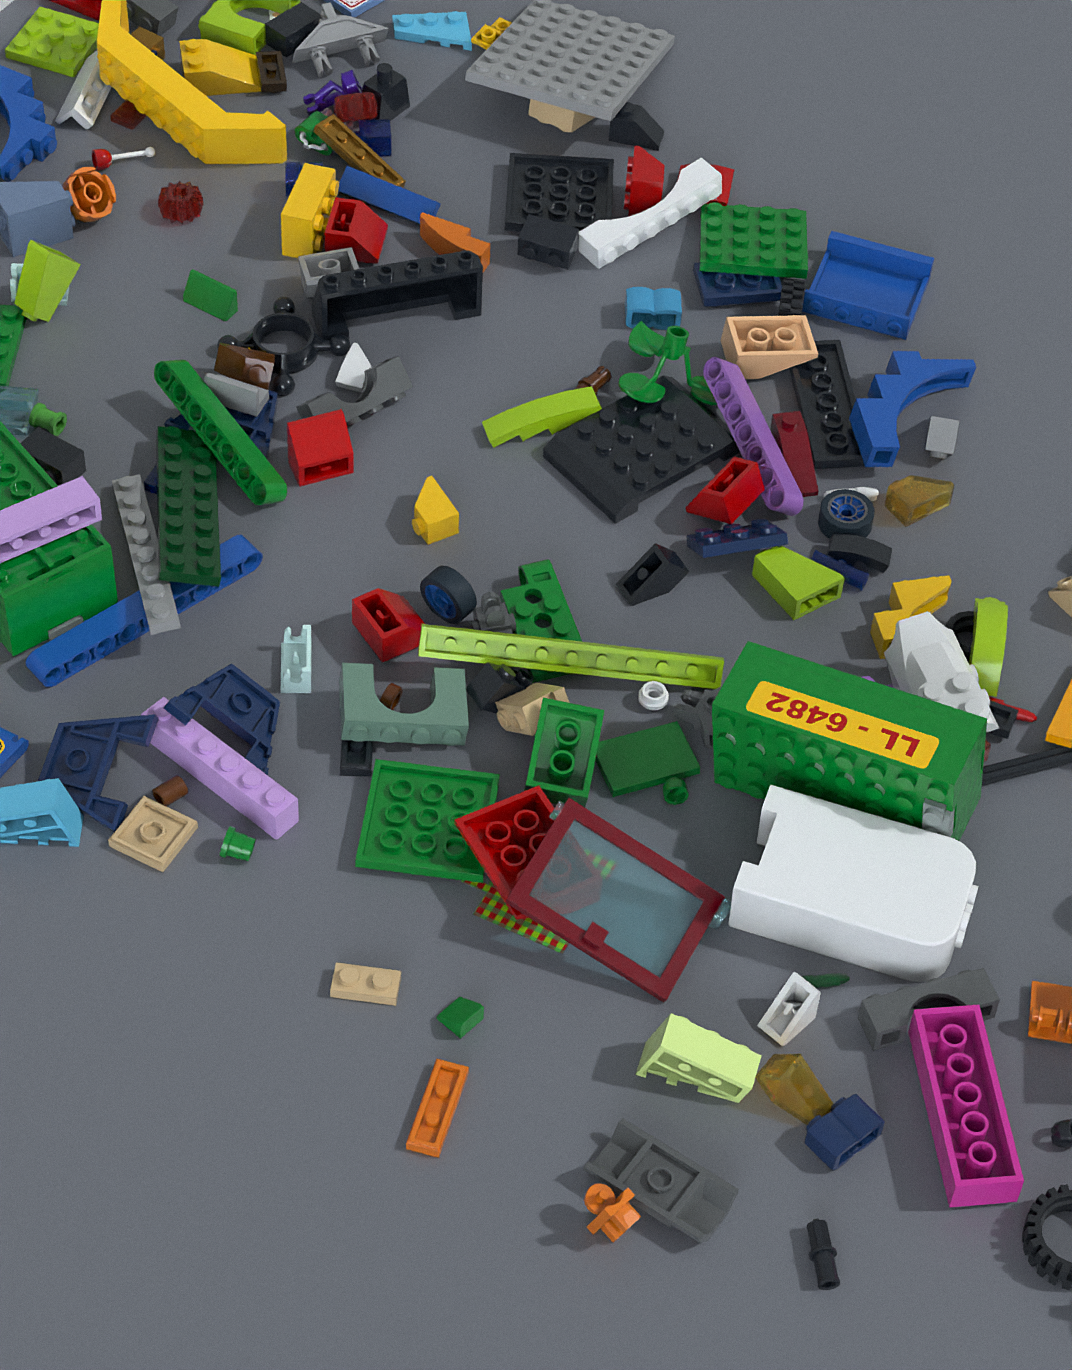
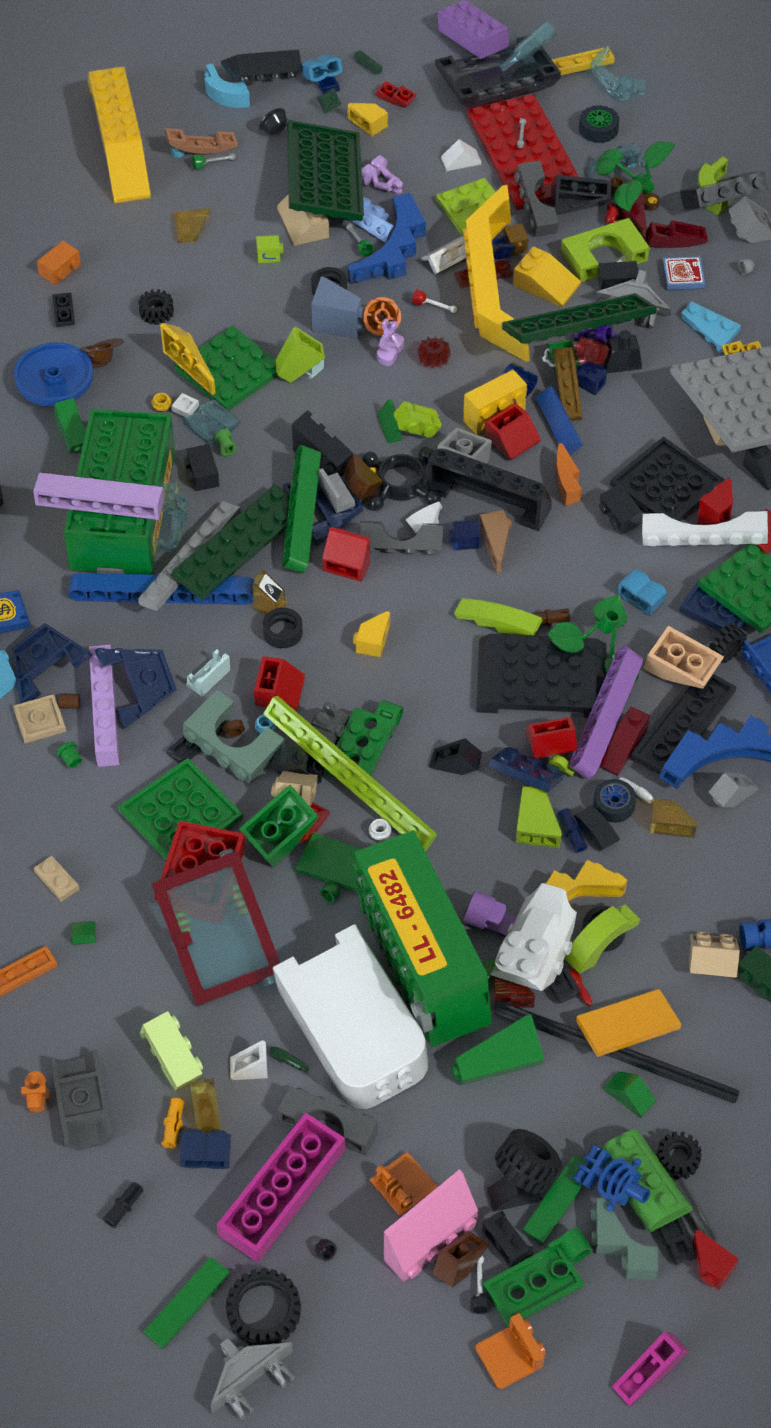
camera: 45 degrees right, 5 degrees up
dark brown plate [255,51,287,93] -> none
black wheel [420,565,477,624] -> none
none -> green tile [144,1257,230,1350]
none -> light orange pin [161,1098,185,1149]
none -> clear yellow slope [252,570,287,614]
none -> medium azure plate [255,714,276,734]
none -> black tyre [263,607,303,649]
none -> black wedge [292,410,353,478]
none -> lavender piece [377,318,404,366]
none -> lime brick [394,401,442,438]
none -> clear blue brick [449,520,480,550]
none -> green slope [452,1014,545,1086]
none -> medium nougat slope [479,510,512,574]
none -> dark green plate [502,293,657,344]
none -> lime piece [549,755,575,777]

